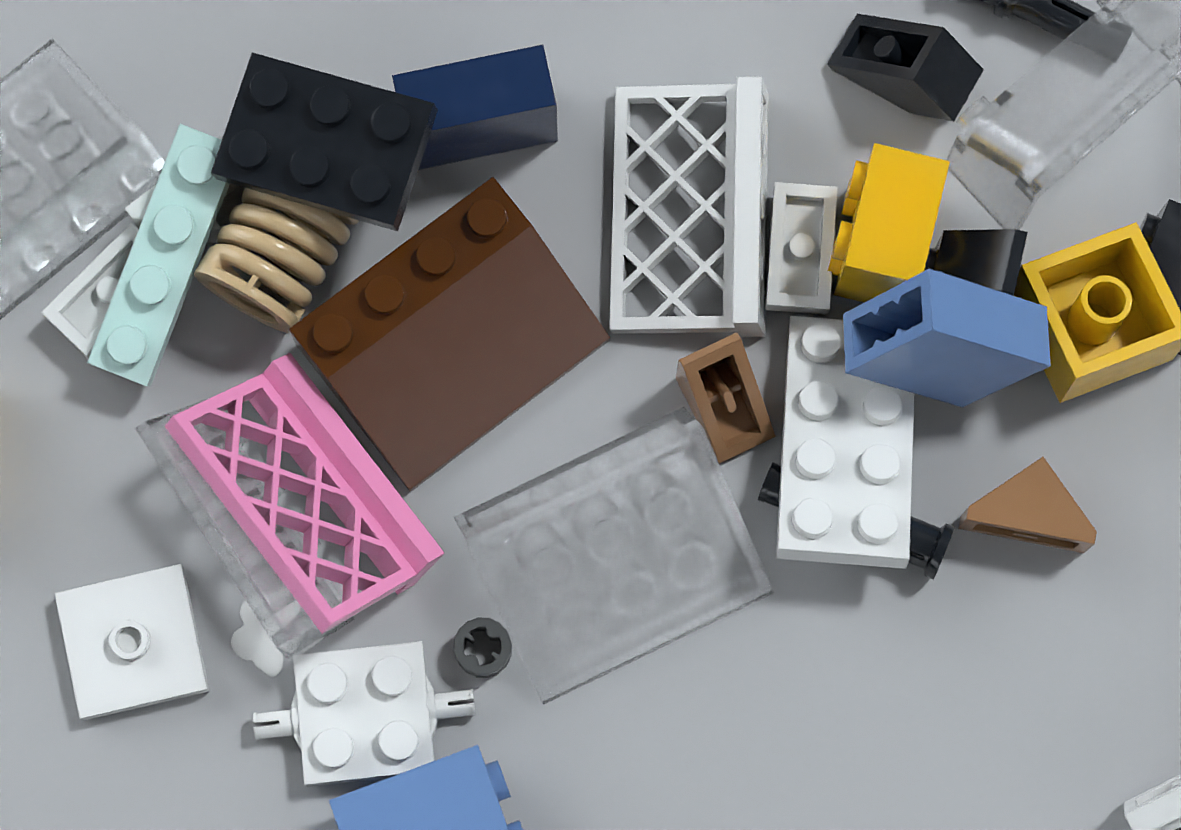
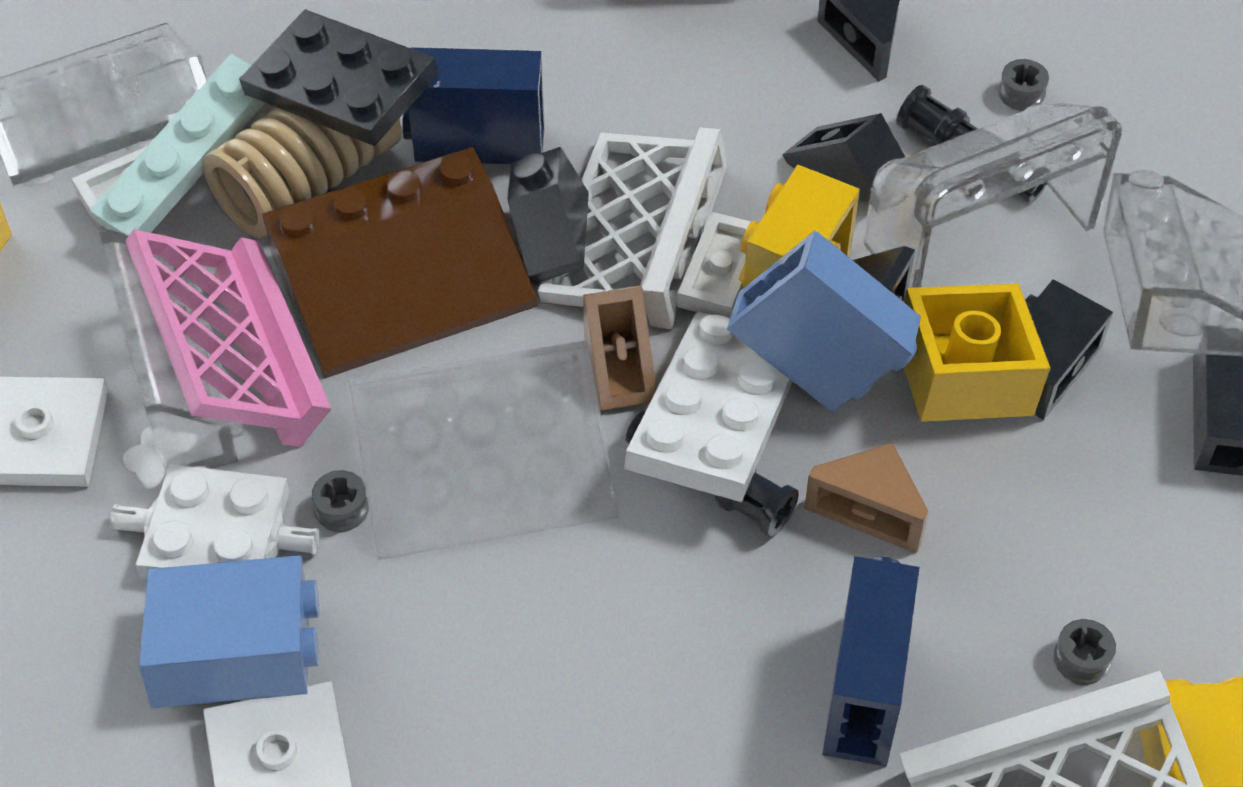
camera: 15 degrees right, 25 degrees down
none -> black slope [507,147,589,284]
none -> dark blue brick [822,556,920,767]

